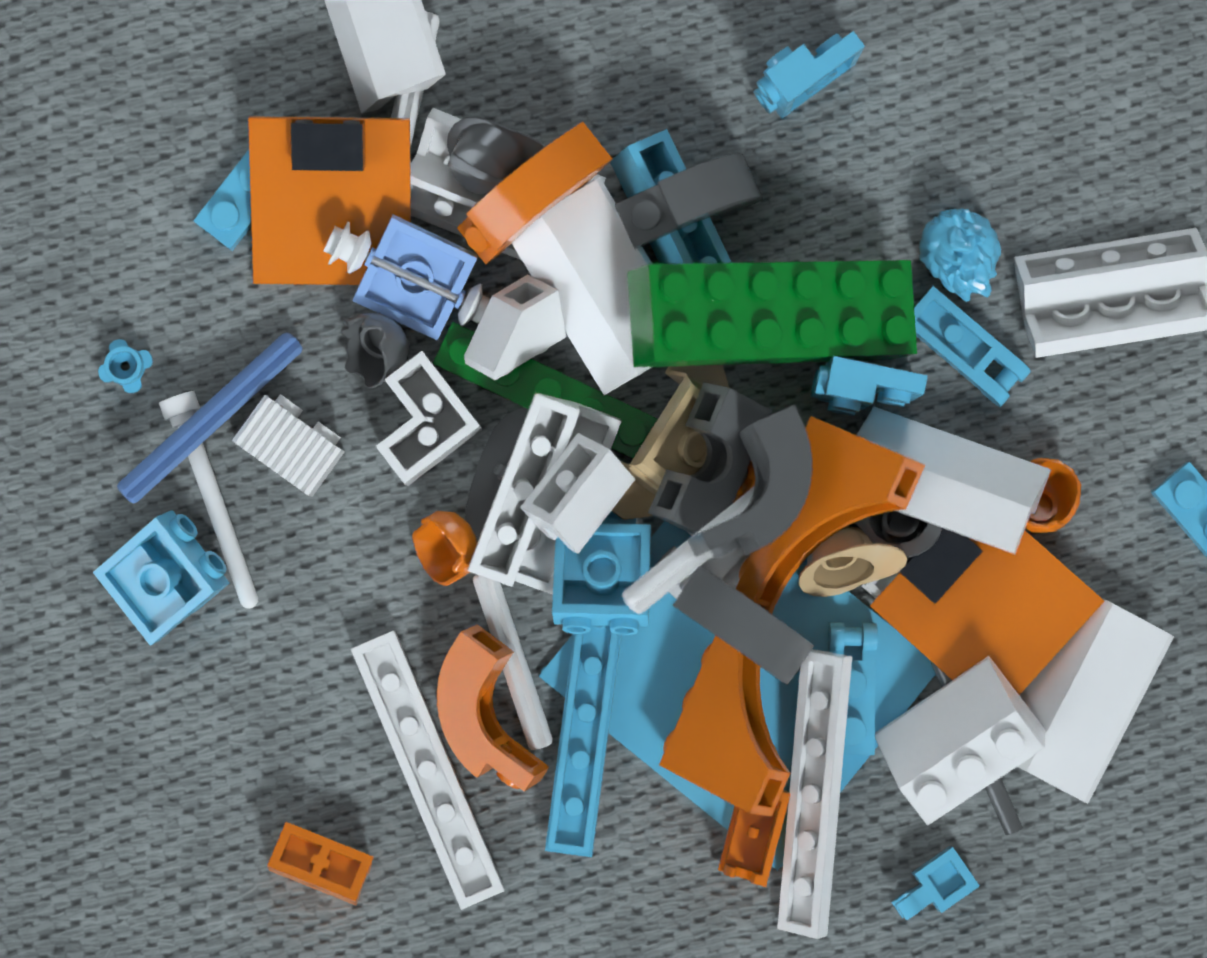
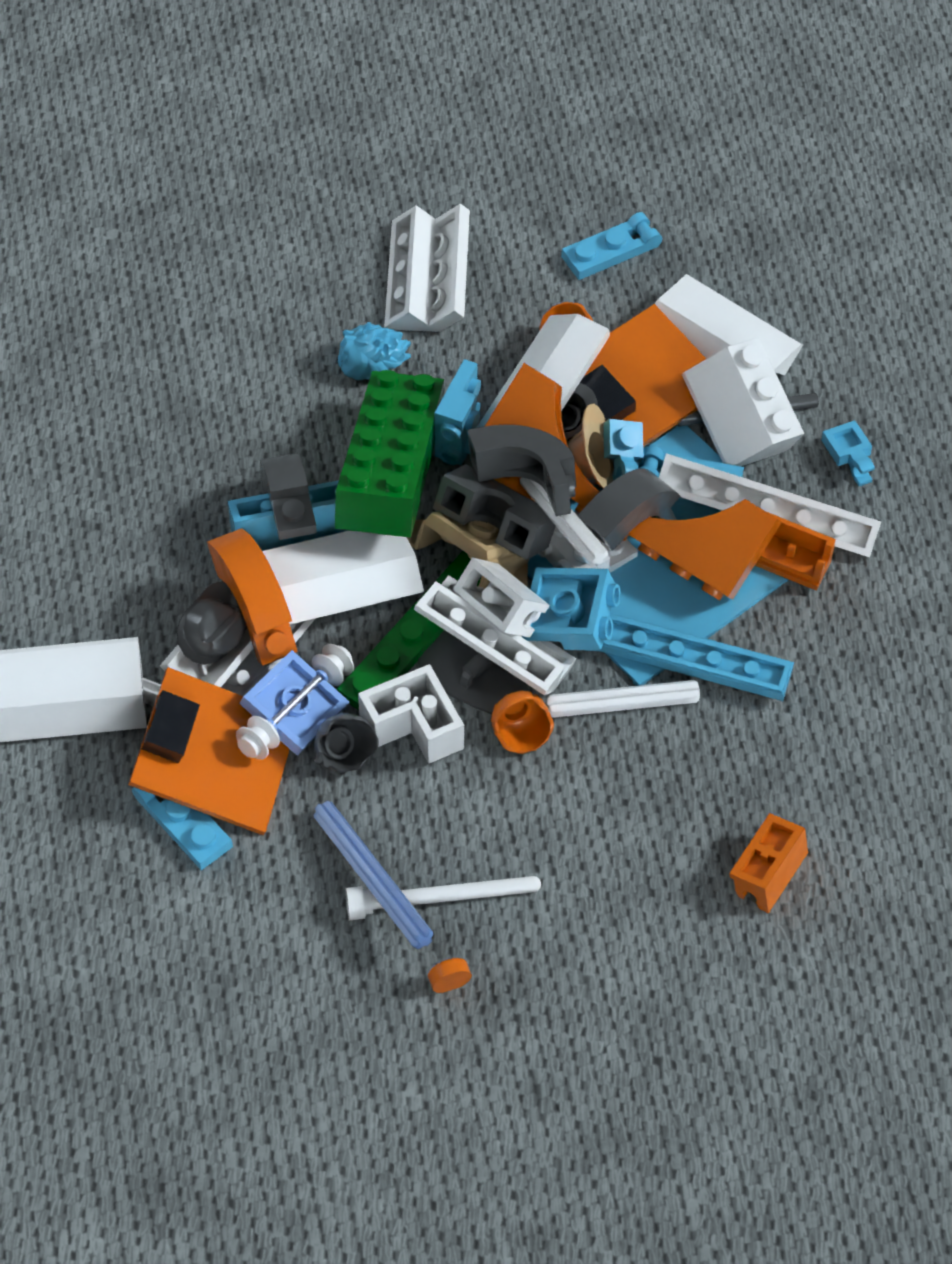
camera: 75 degrees left, 30 degrees down
medium azure plate [93,510,230,646] -> none
medium azure plate [98,339,153,393] -> none
white brick [232,394,345,497] -> none
white plate [351,630,505,910] -> none
orange arch [437,624,549,792] -> none
white slope [464,275,566,380] -> none
medium azure plate [754,31,865,119] -> none
medium azure plate [914,286,1031,407] -> none
none -> orange tile [428,958,472,993]
none -> medium azure plate [603,419,644,481]

